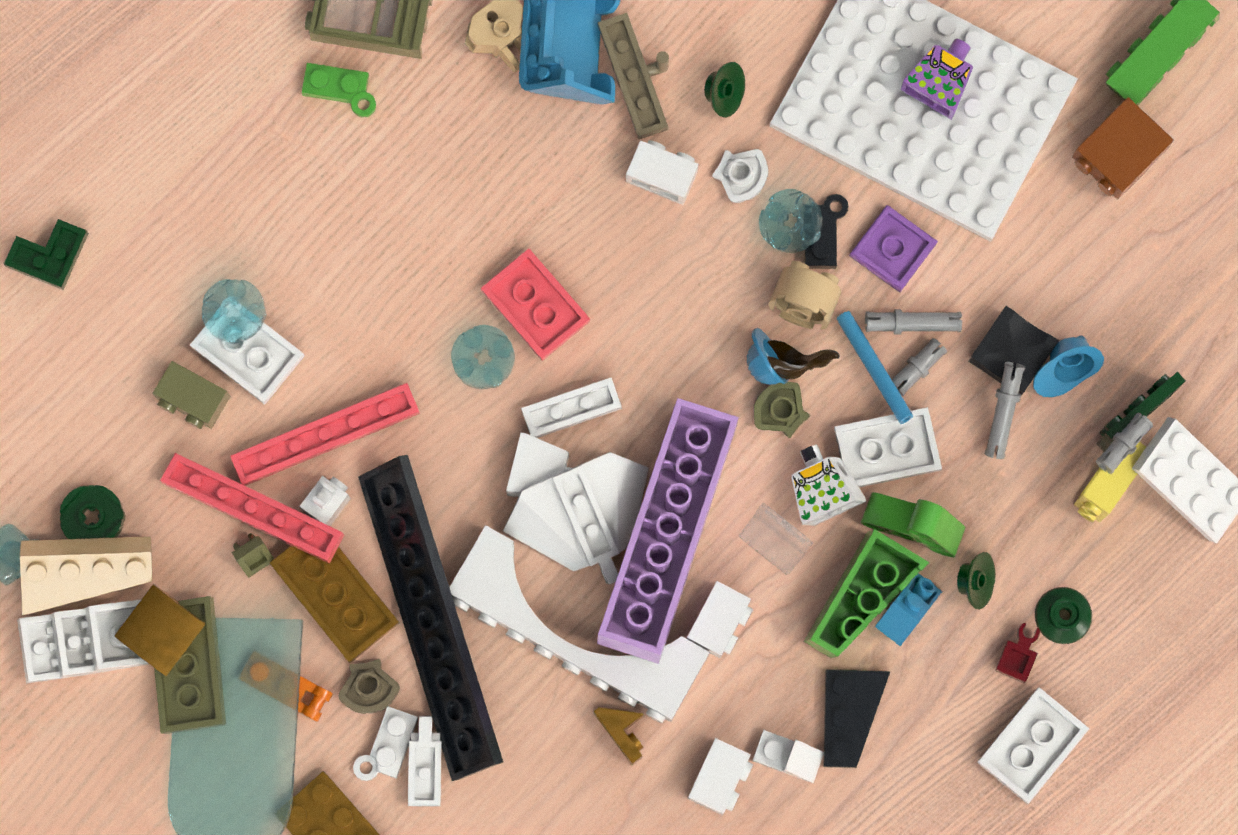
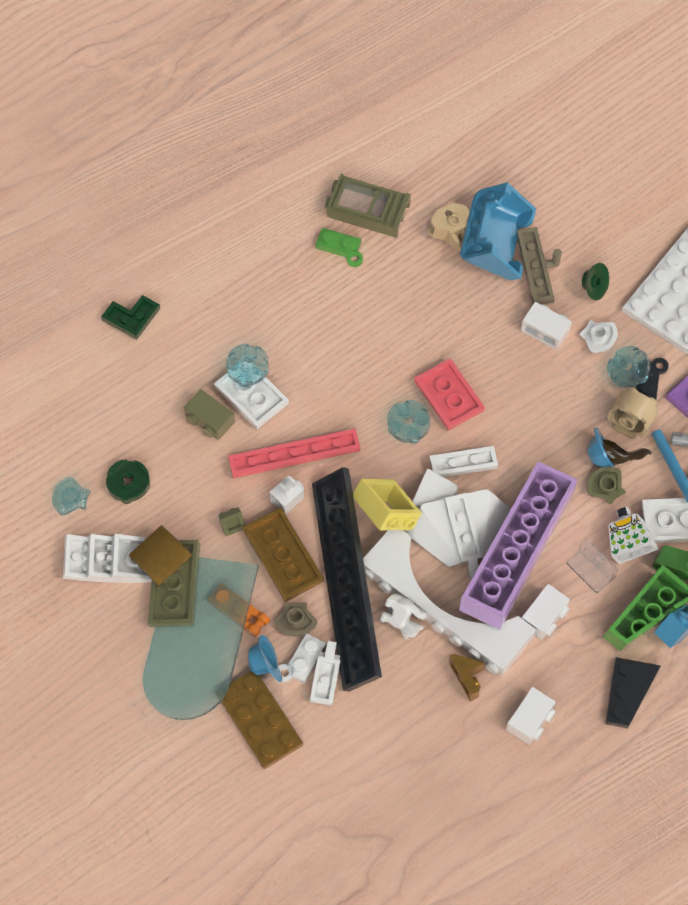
camera: 10 degrees right, 15 degrees down
wedge [20,537,152,615] -> none
coral plate [160,453,344,564] -> none
white slope [753,730,824,783] -> none
none -> dark azure piece [248,635,282,682]
none -> light yellow window [353,479,422,530]
none -> white animal [380,593,427,639]

